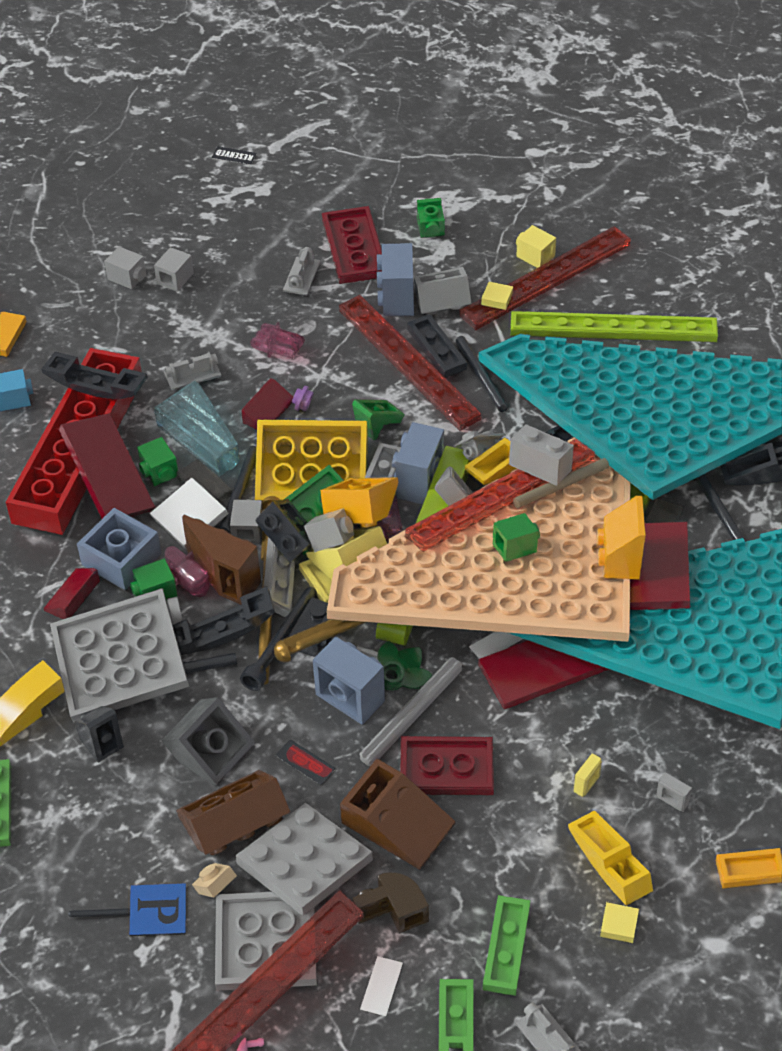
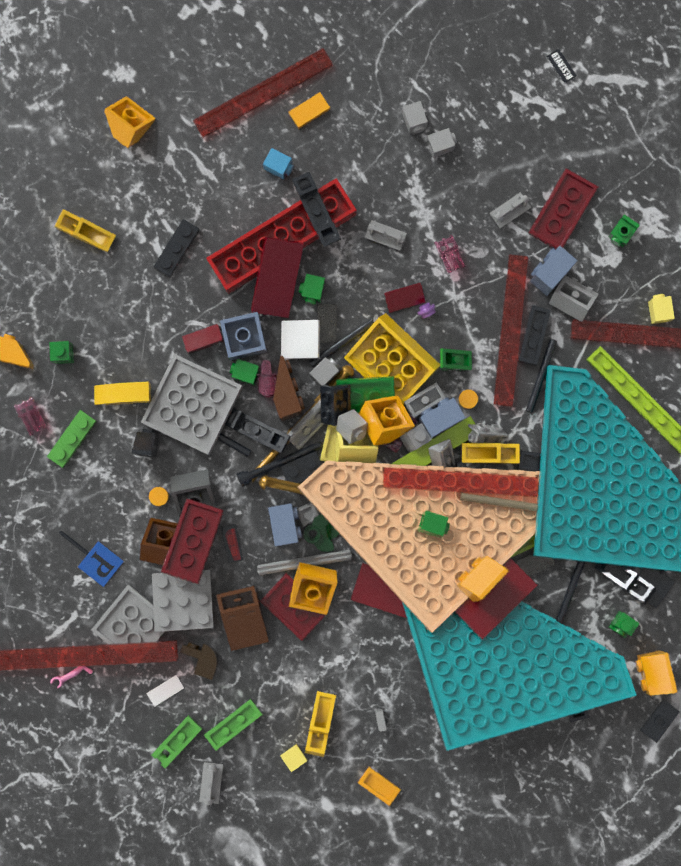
camera: 45 degrees right, 35 degrees up
clear light blue slope [154,380,240,476] -> none
light grey tile [166,597,182,624] -> none
tan plate [192,863,237,898] -> none
light yellow tile [481,282,513,310] -> none
light grey brick [509,424,574,486] -> none
light yellow tile [574,753,602,797] -> none
none -> light orange tile [149,487,169,506]
none -> dark red tile [161,499,224,585]
none -> light orange slope [289,562,337,615]
none -> light grey brick [400,423,432,452]

